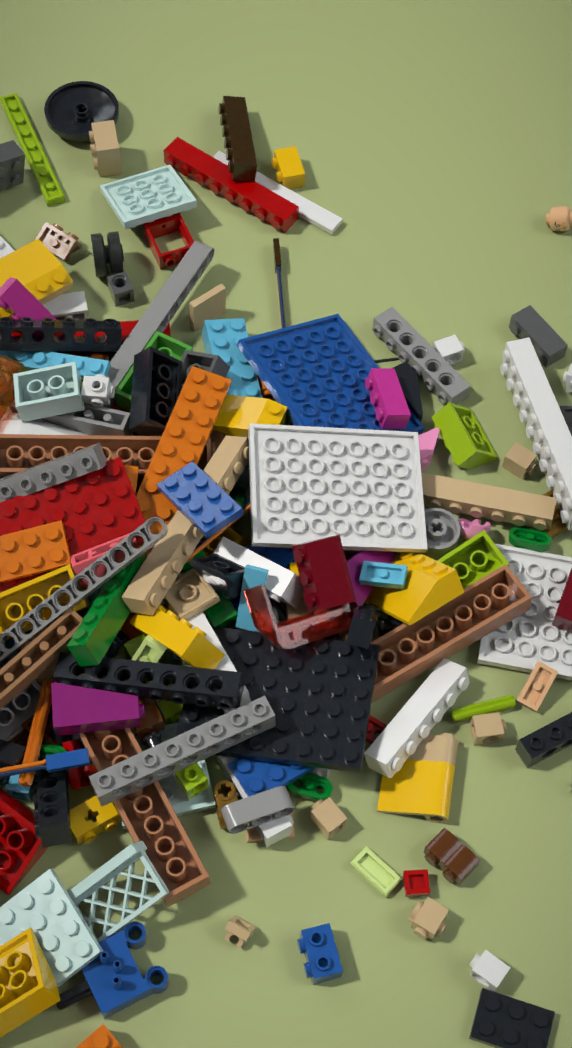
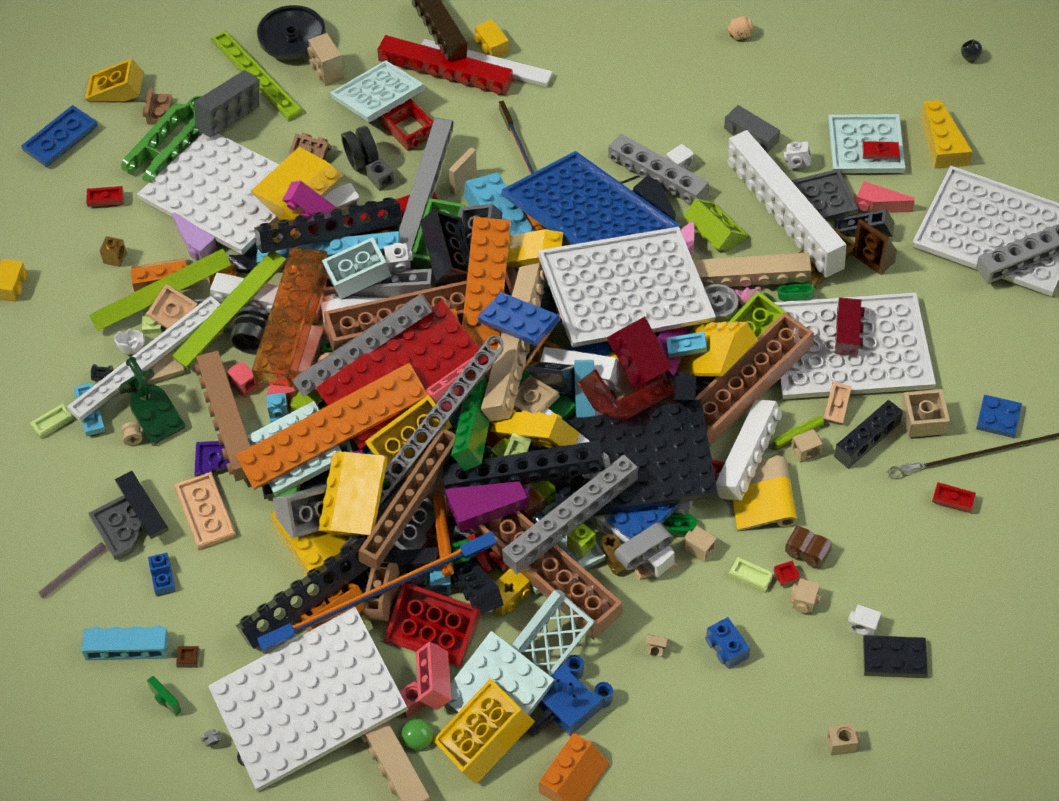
camera: 10 degrees left, 5 degrees down
dark pink brick [365,368,411,429] -> none
tan brick [502,442,537,480] -> none

